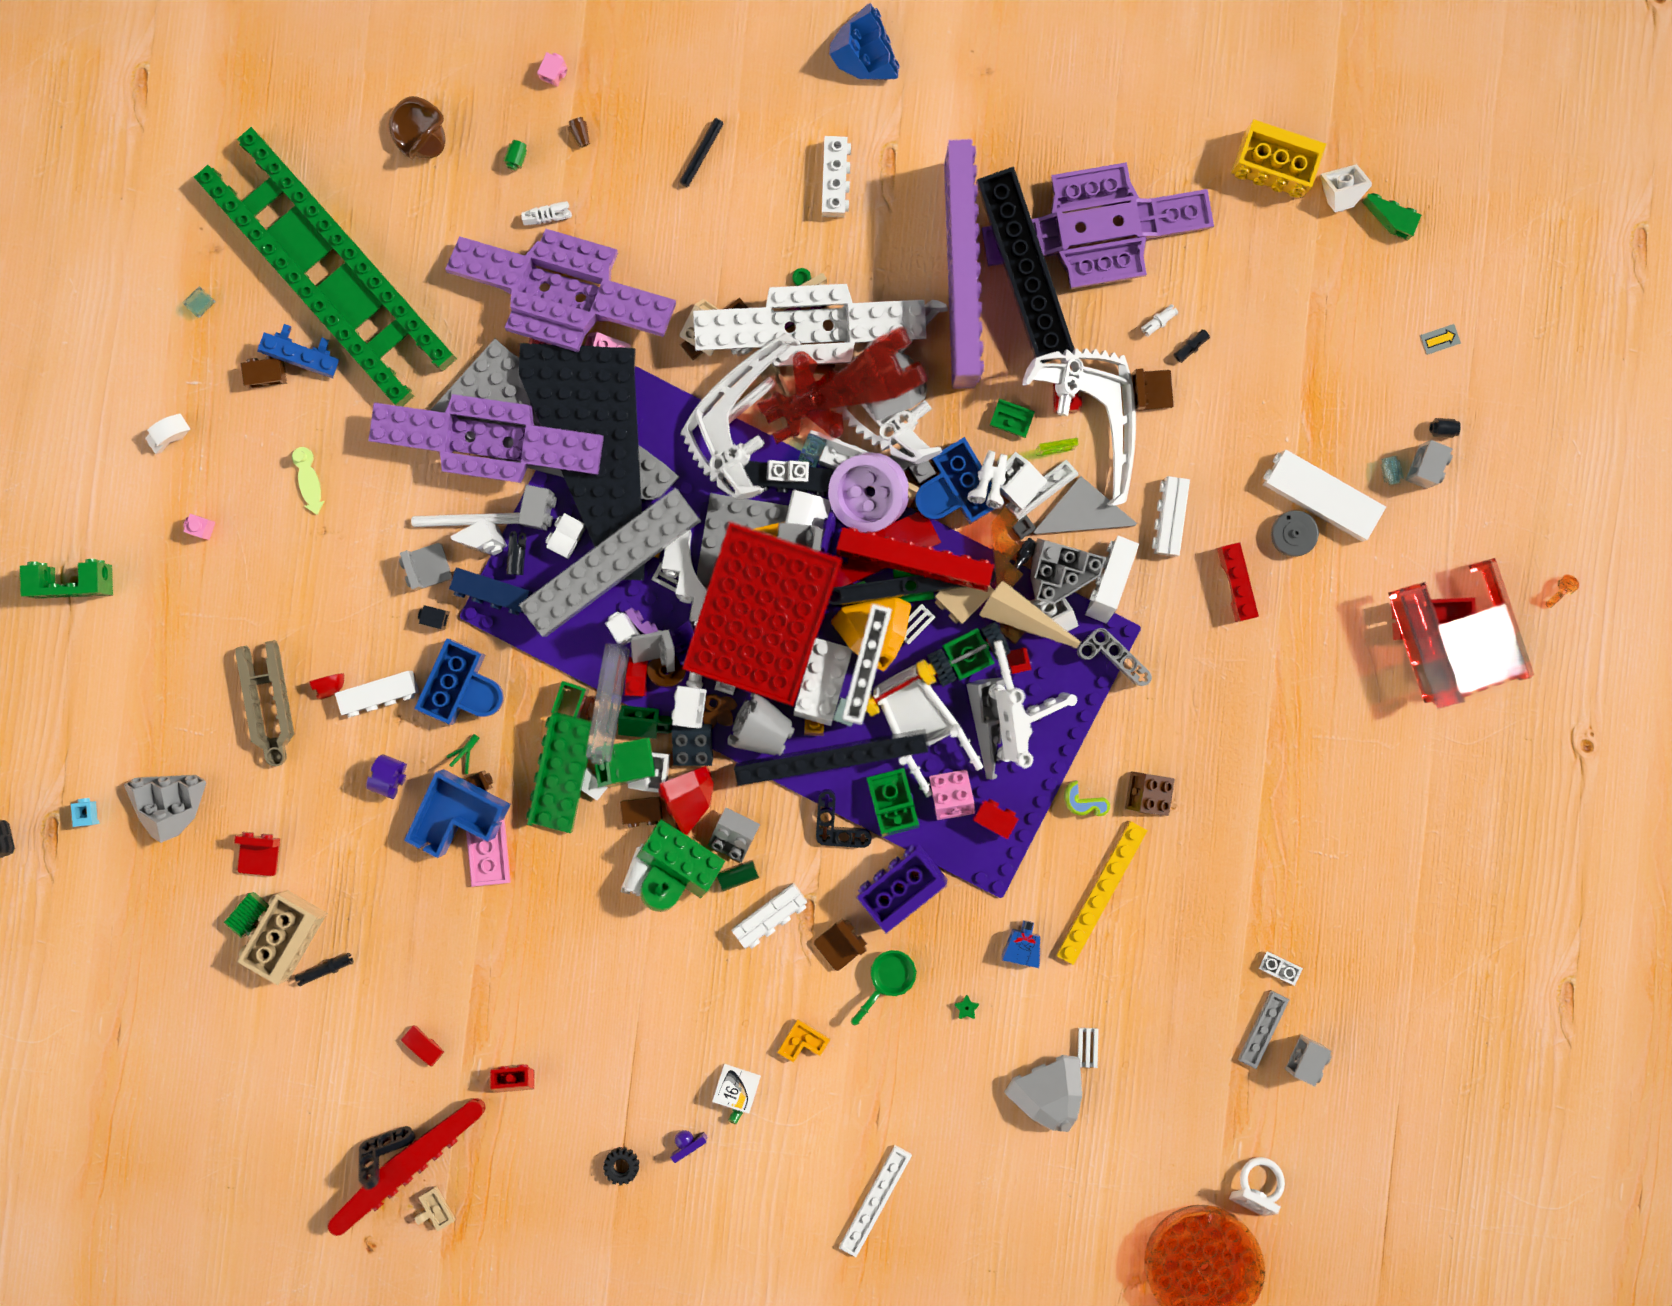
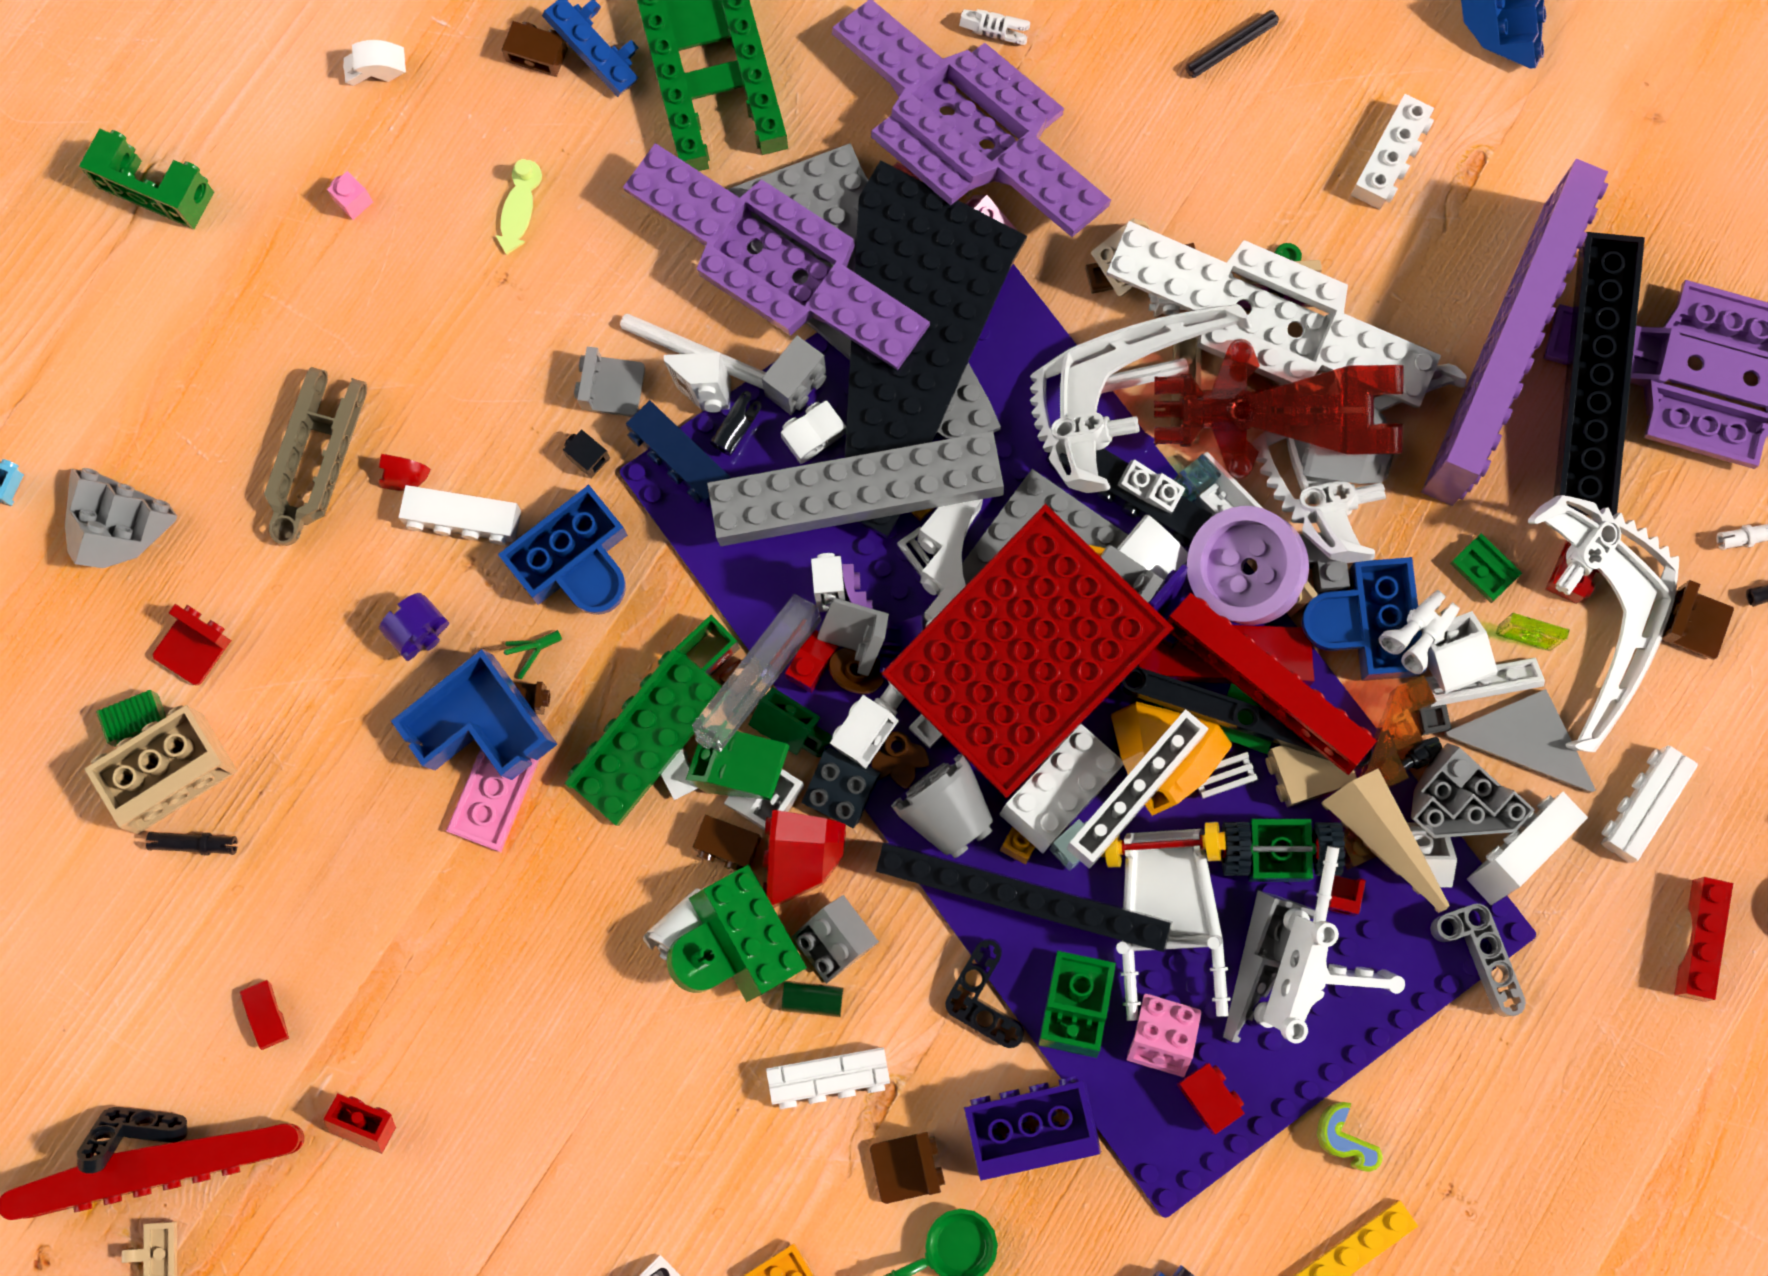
camera: 25 degrees right, 10 degrees down
reddish brown bracket [1125,771,1175,816] -> none

